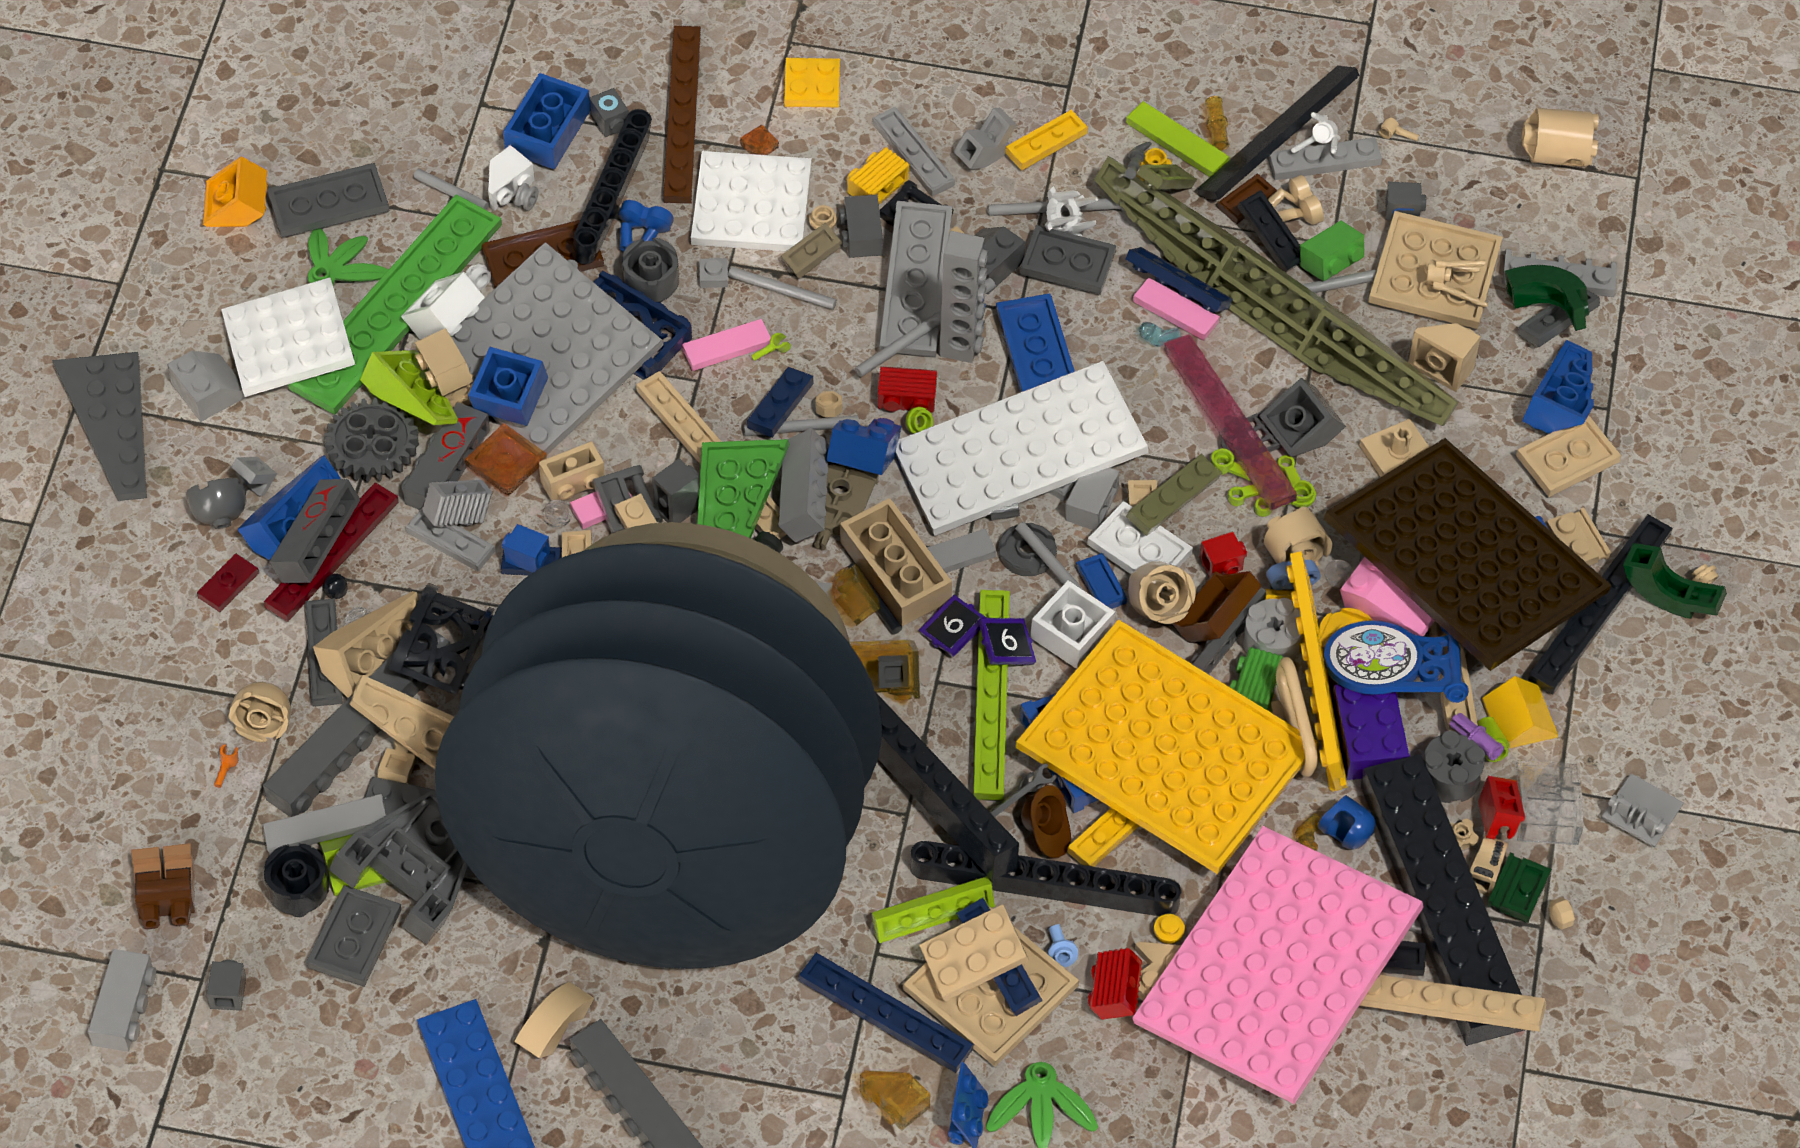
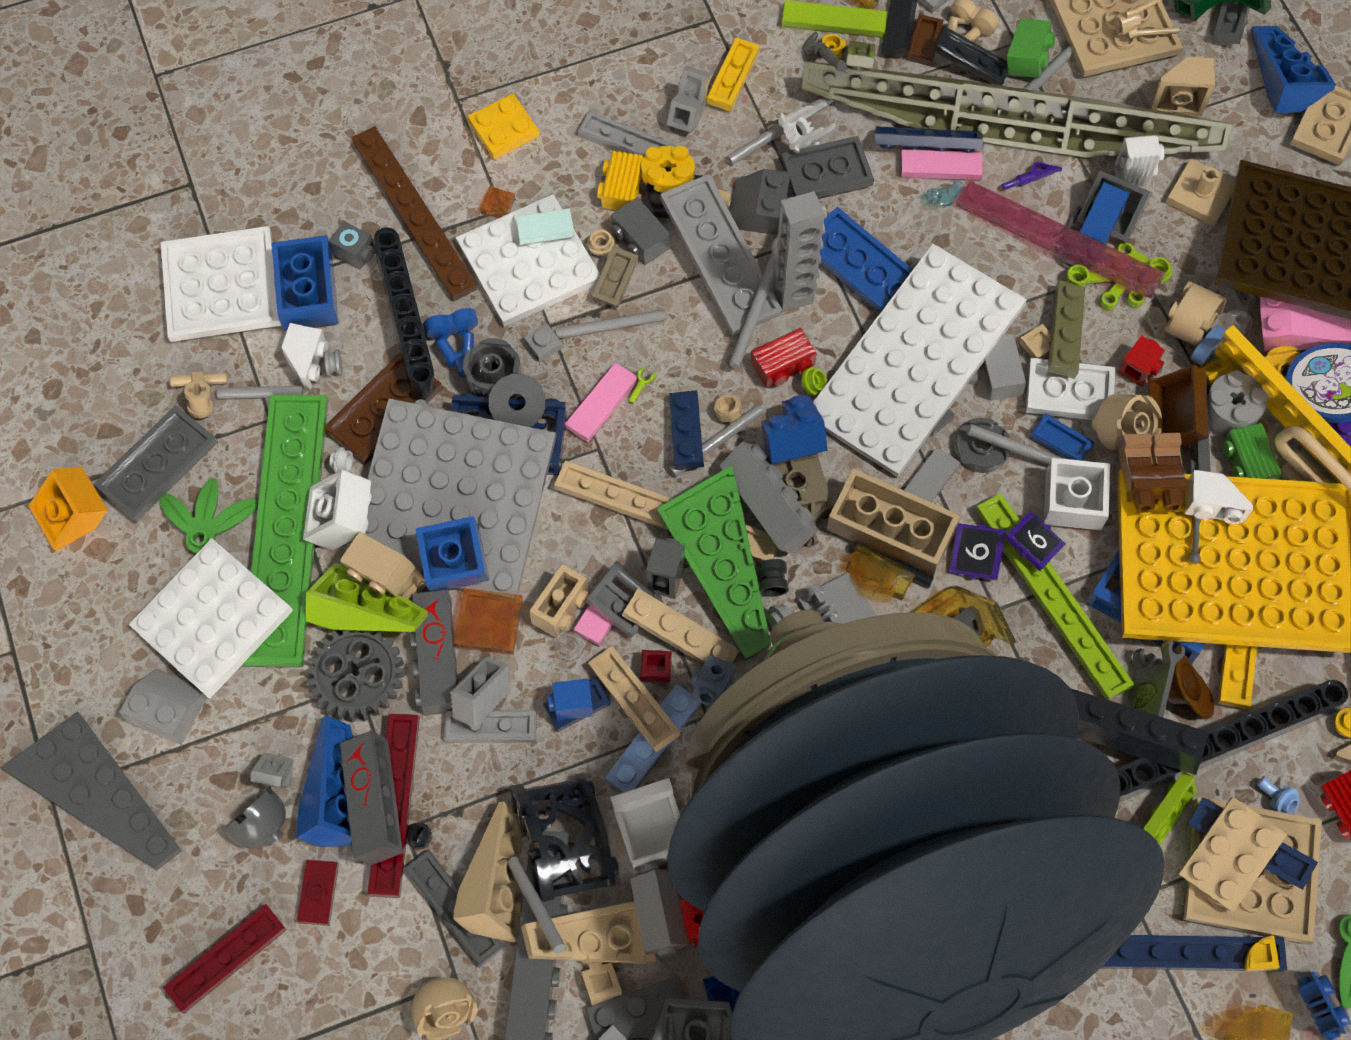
camera: 30 degrees left, 10 degrees up
none -> white plate [160,226,281,342]
none -> dark red plate [163,904,287,1014]
none -> tan piece [170,371,228,419]
none -> dark grey tile [489,373,545,427]
none -> light grey bar [508,857,566,954]
none -> light aqua tile [516,208,574,245]
none -> yellow plate [641,146,695,193]
none -> dark purple hand [1002,162,1062,190]
none -> blue tile [1079,182,1130,244]
none -> white brick [1114,135,1164,187]
none -> hips [1118,433,1187,513]
none -> white slope [1185,470,1253,524]
none -> dark grey hinge [1189,514,1201,564]
none -> yellow tile [1244,936,1280,971]

